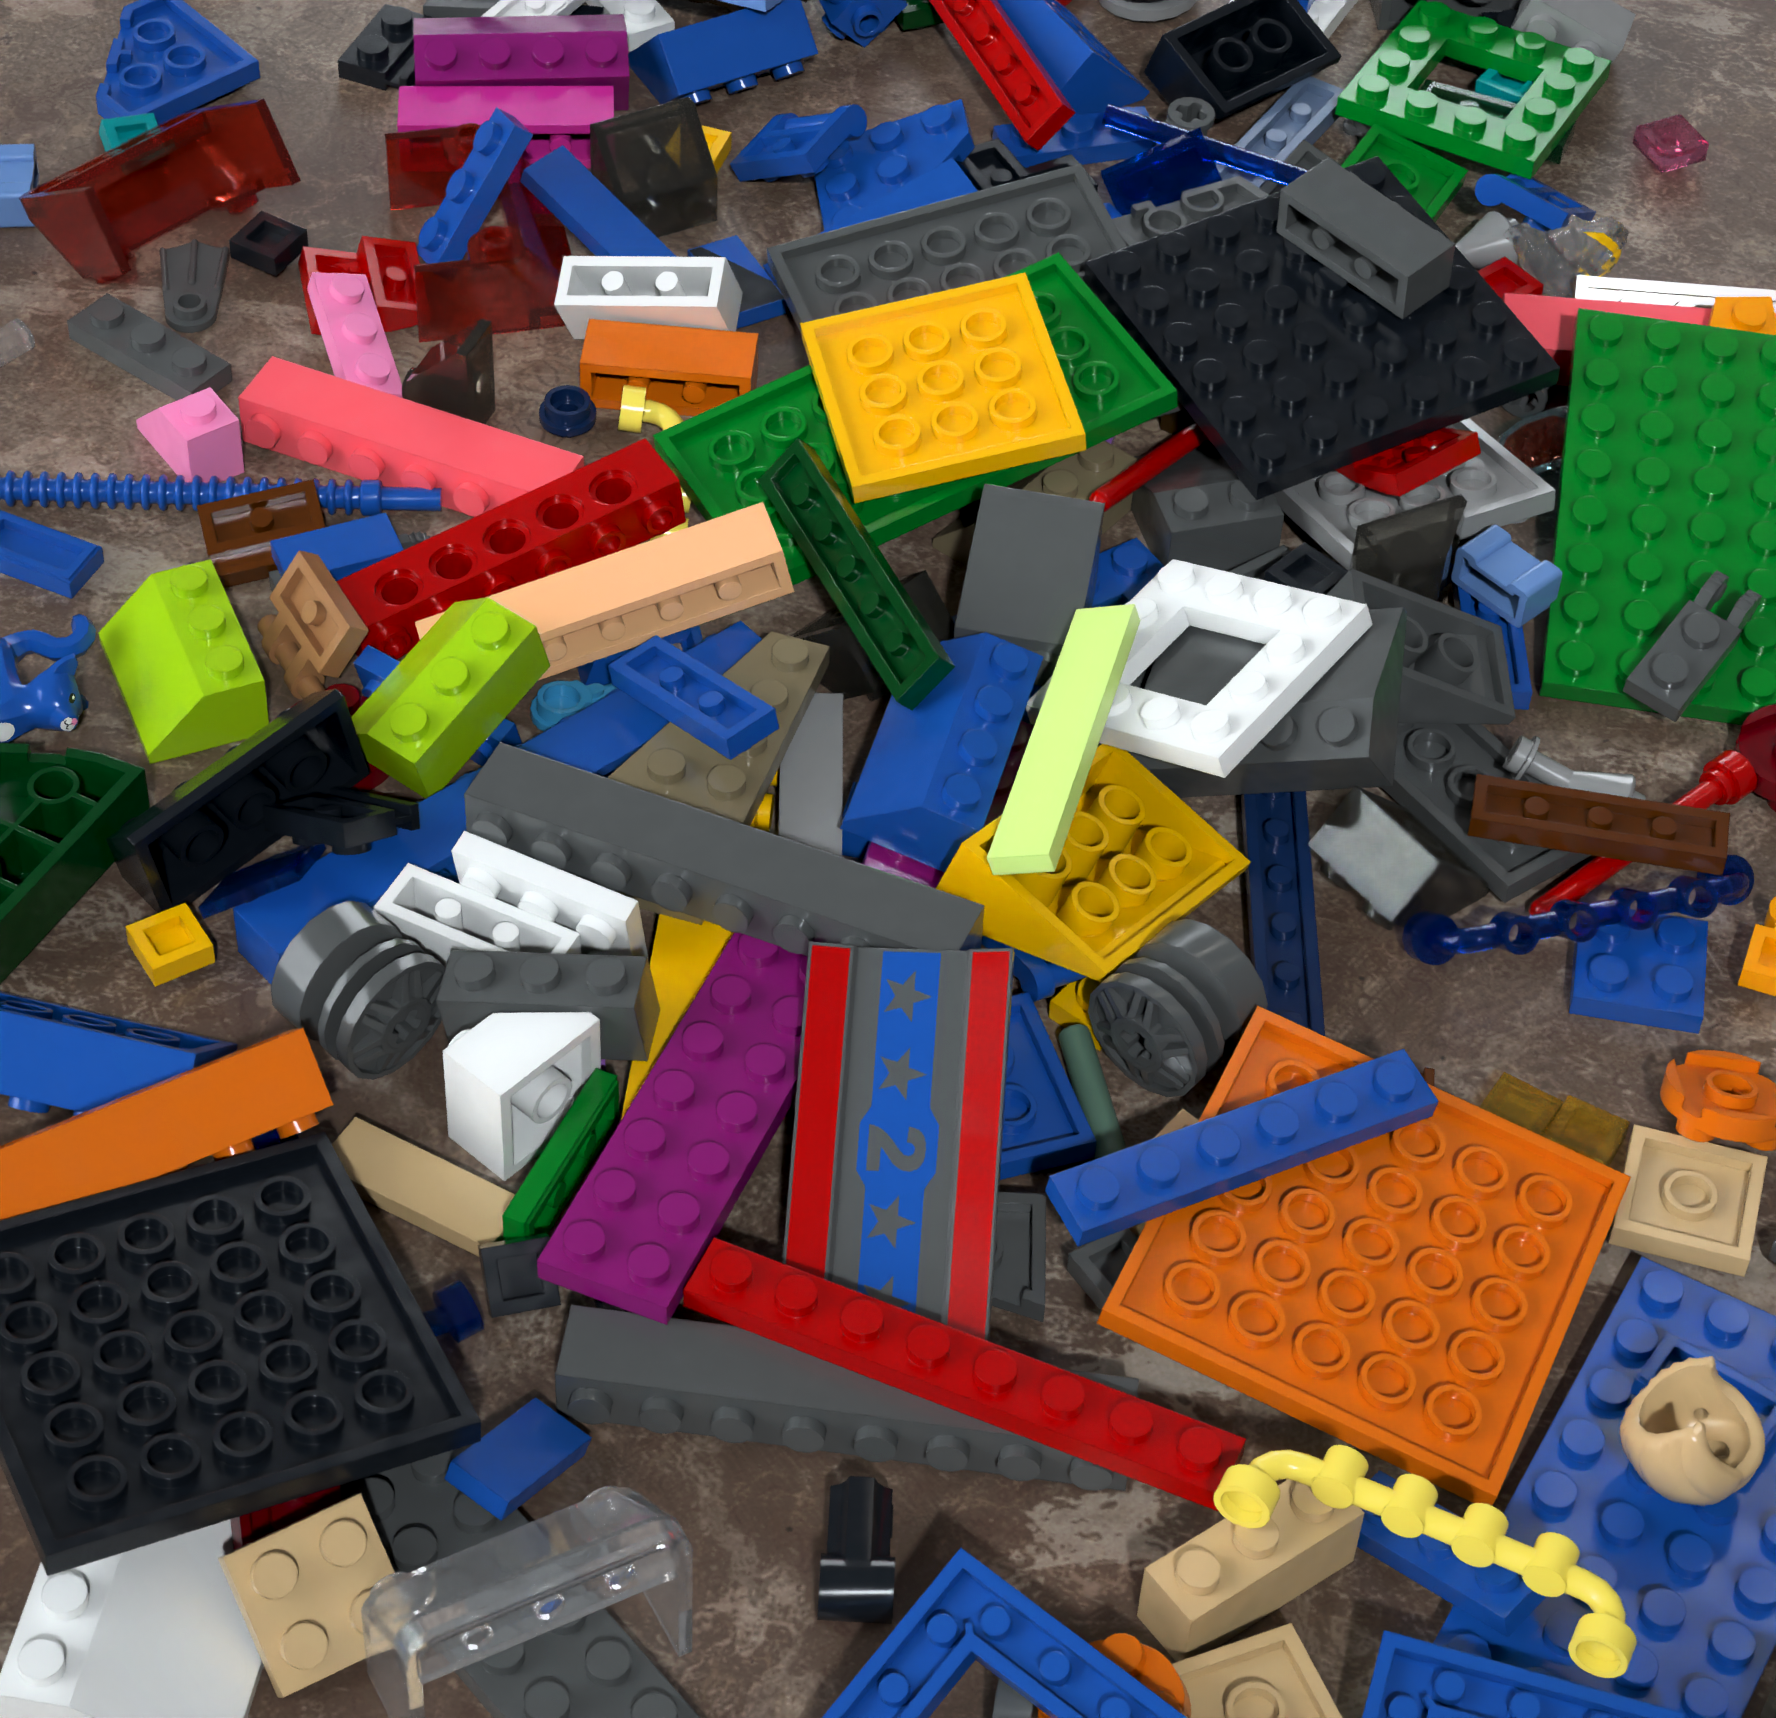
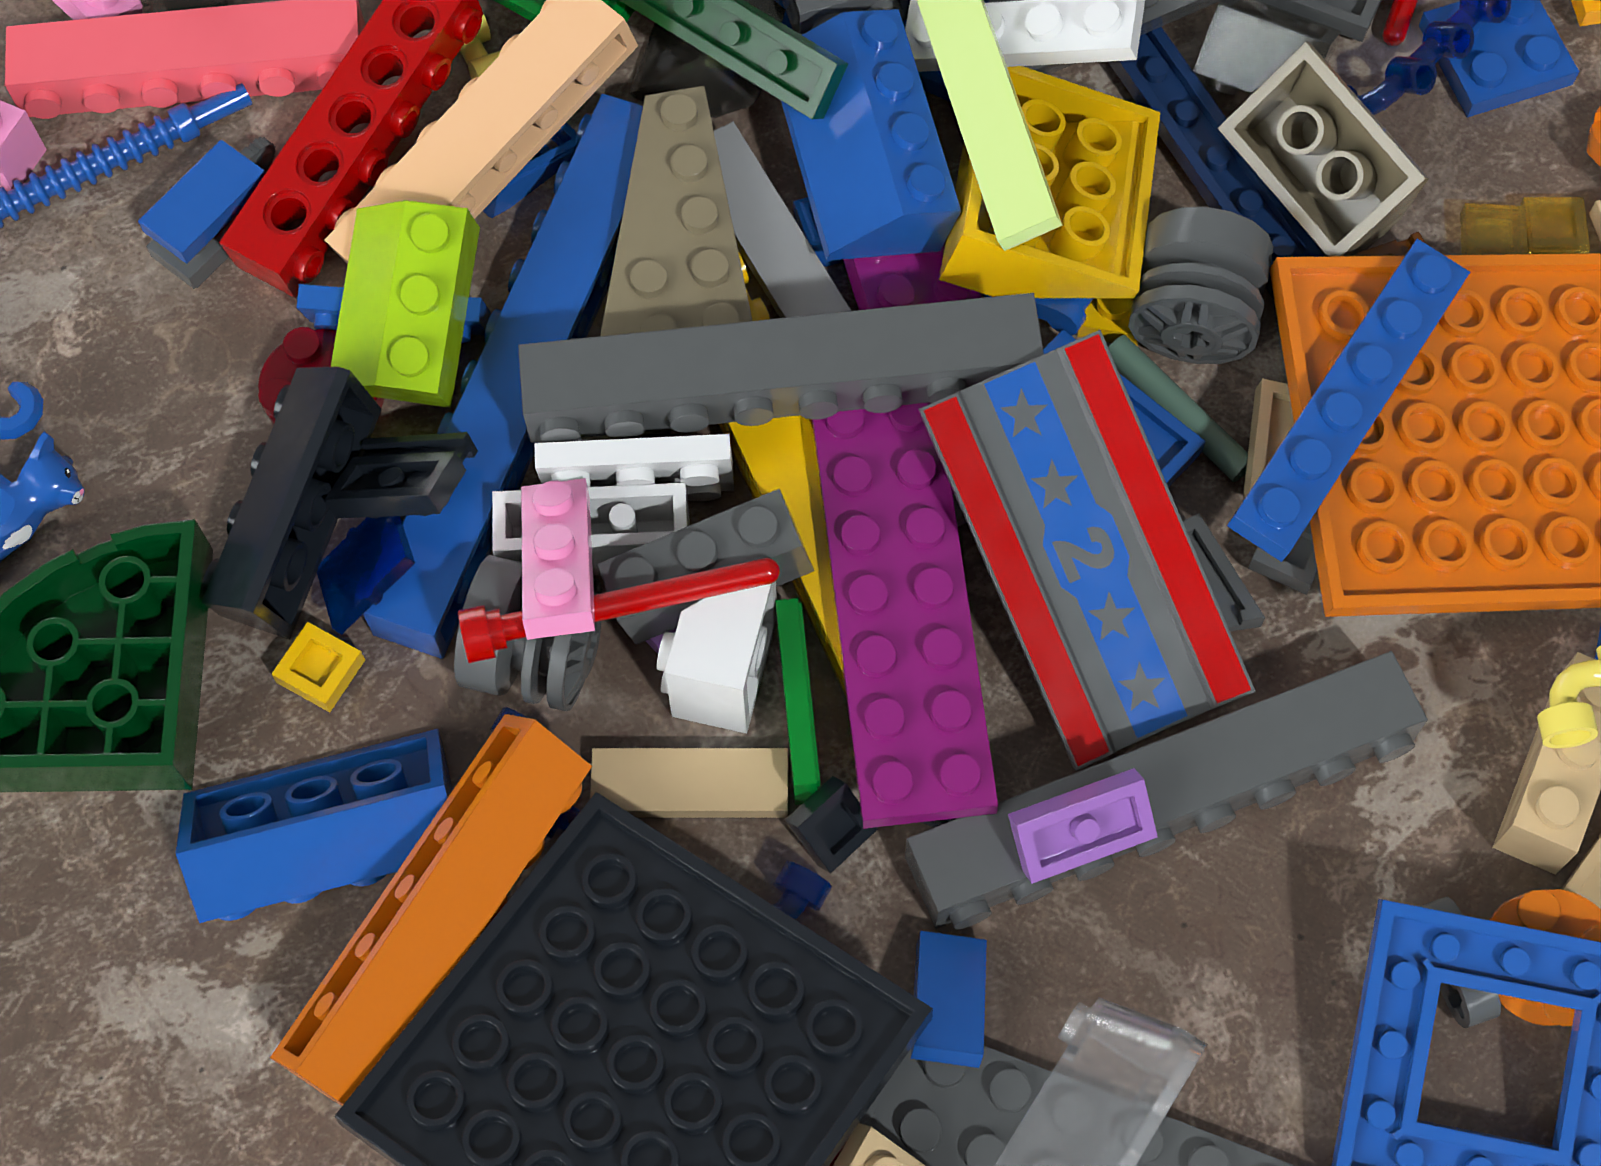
camera: 25 degrees left, 20 degrees up
lime slope [98,559,269,764] -> none
reddish brown plate [197,479,325,588] -> none
medium nougat plate [257,550,369,699] -> none
dark azure plate [530,680,617,732] -> none
blue plate [608,635,779,760] -> none
red plate [683,1237,1246,1511] -> none
black piece [817,1476,895,1624] -> none
none -> red piece [458,558,780,663]
none -> bright pink plate [521,478,595,640]
none -> medium lavender plate [1008,768,1158,884]
none -> dark tan slope [1218,42,1429,257]

